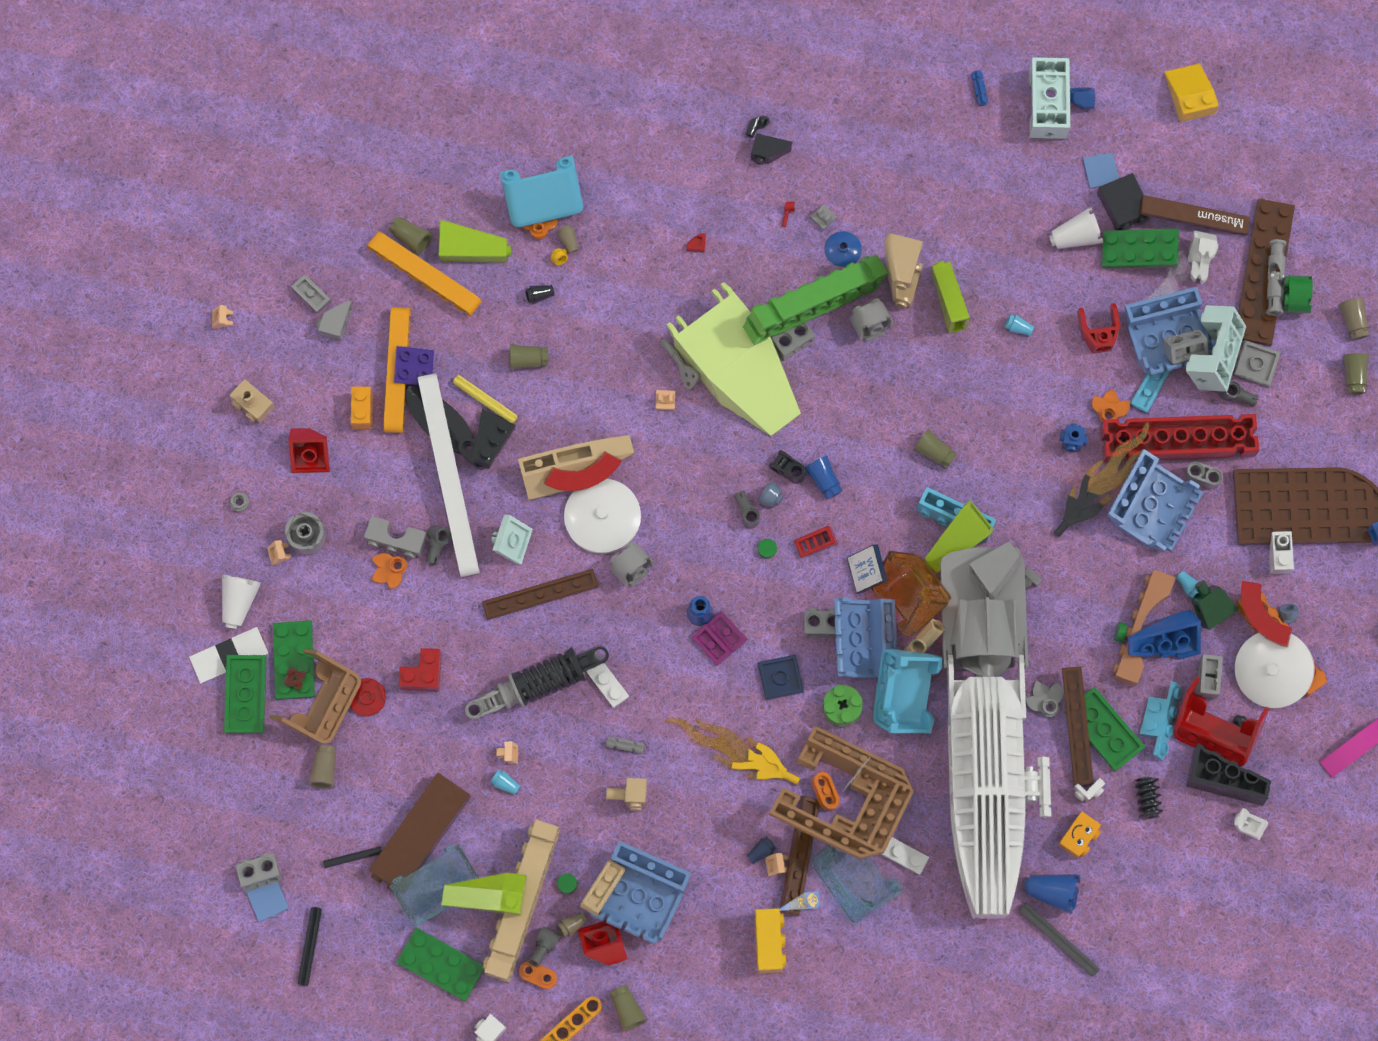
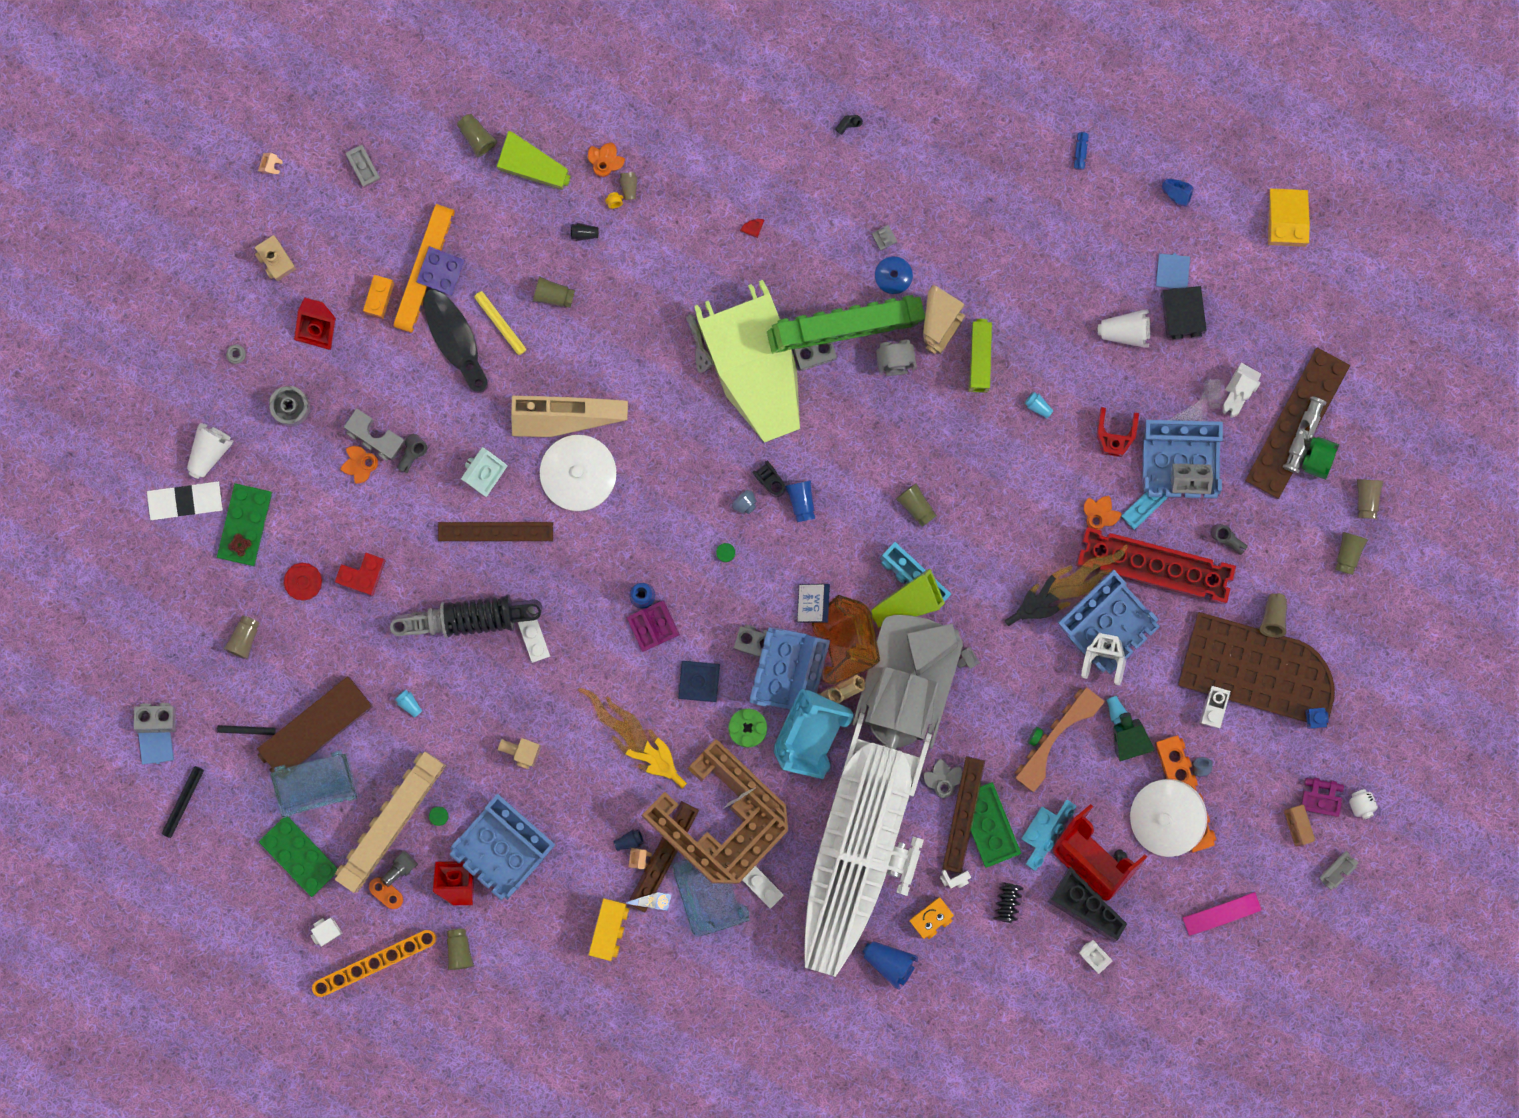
camera: 15 degrees right, 10 degrees up
green plate [224,655,267,733] -> none
light nougat tile [267,540,292,566] -> none
medium nougat windscreen [269,649,361,744] -> none
light grey slope [316,301,353,341] -> none
light orange beam [366,231,482,317] -> none
white beam [417,373,480,577] -> none
lime wedge [441,873,527,915] -> none
black wing [472,409,516,469] -> none
light nougat tile [496,741,518,764] -> none
medium azure windscreen [499,155,583,227] -> none
red tile [544,451,622,491] -> none
dark tan cone [557,912,587,938] -> none
tan tile [580,859,626,916] -> none
light grey axle [606,737,645,753] -> none
light grey brick [610,542,655,588] -> none
light nougat tile [656,390,675,411] -> none
dark grey pin [733,490,760,529] -> none
black slope [751,133,792,165] -> none
red hand [781,201,795,227] -> none
red slope [794,525,838,558] -> none
orange plate [811,772,840,811] -> none
dark grey axle [1019,903,1100,976] -> none
light aqua plate [1029,58,1070,139] -> none
blue brick [1059,423,1088,452] -> none
green plate [1102,229,1180,268] -> none
blue wedge [1128,610,1201,658] -> none
reddish brown tile [1139,195,1249,236] -> none
light grey beam [1185,462,1223,489] -> none
light aqua plate [1186,305,1246,392] -> none
light grey brick [1197,654,1223,699] -> none
light grey tile [1233,340,1281,388] -> none
red tile [1241,580,1292,648] -> none
none -> white piece [1081,633,1126,686]
none -> dark tan plant [1259,593,1287,638]

